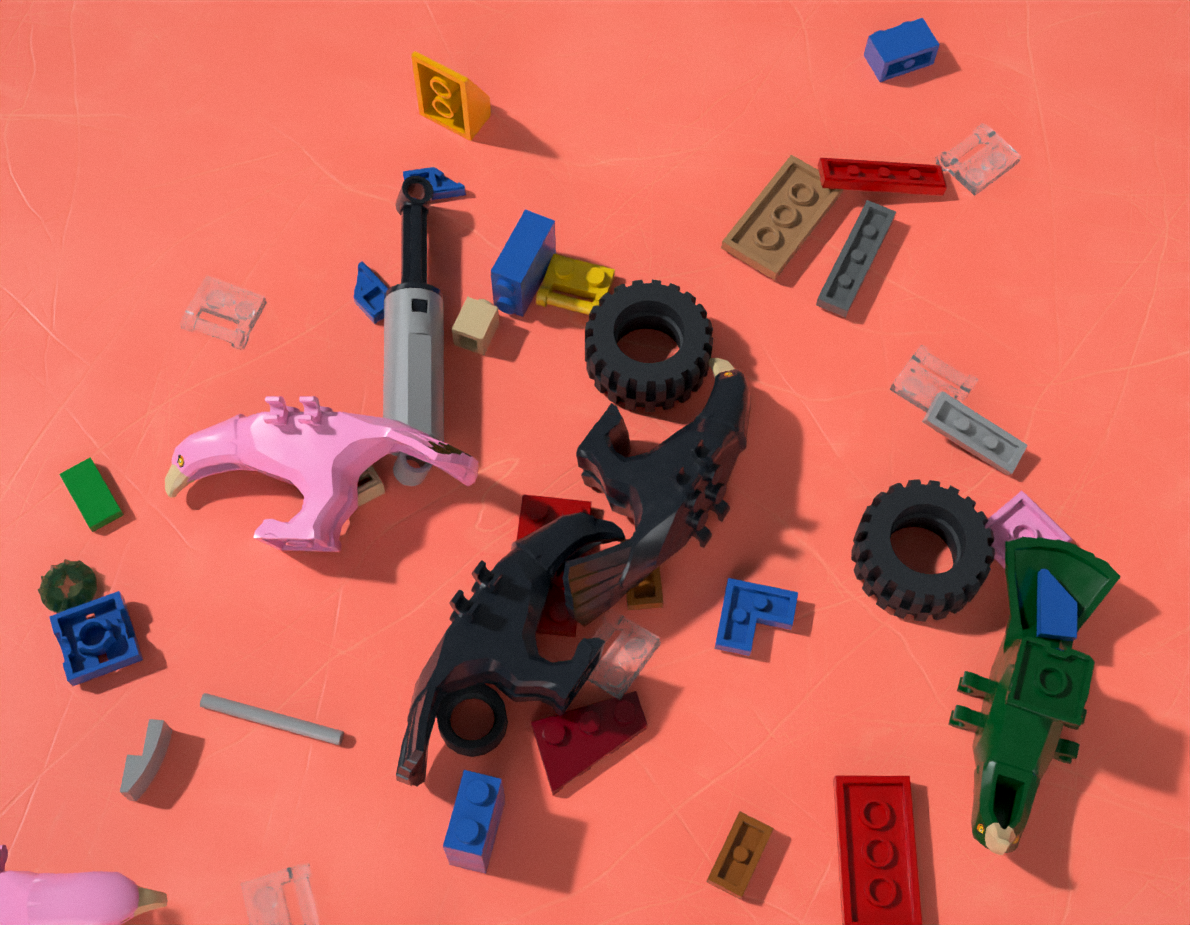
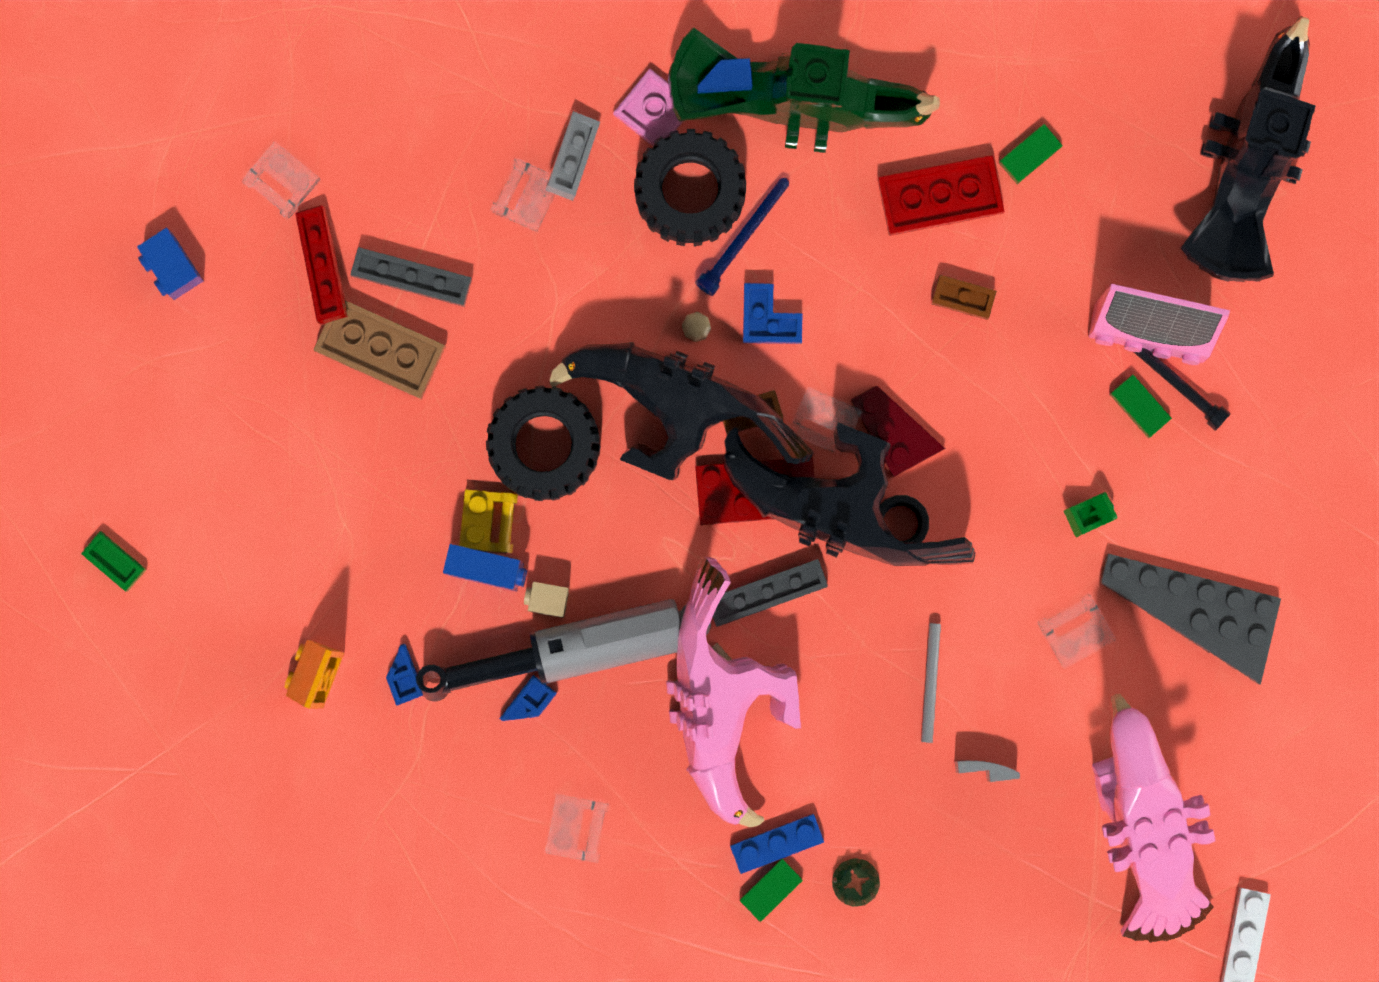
camera: 100 degrees left, 20 degrees up
blue brick [49,591,143,686] -> none
blue brick [443,770,506,874] -> none
none -> tan tile [682,312,711,342]
none -> clear blue piece [694,178,789,297]
none -> dark grey plate [713,559,828,627]
none -> blue plate [730,814,824,874]

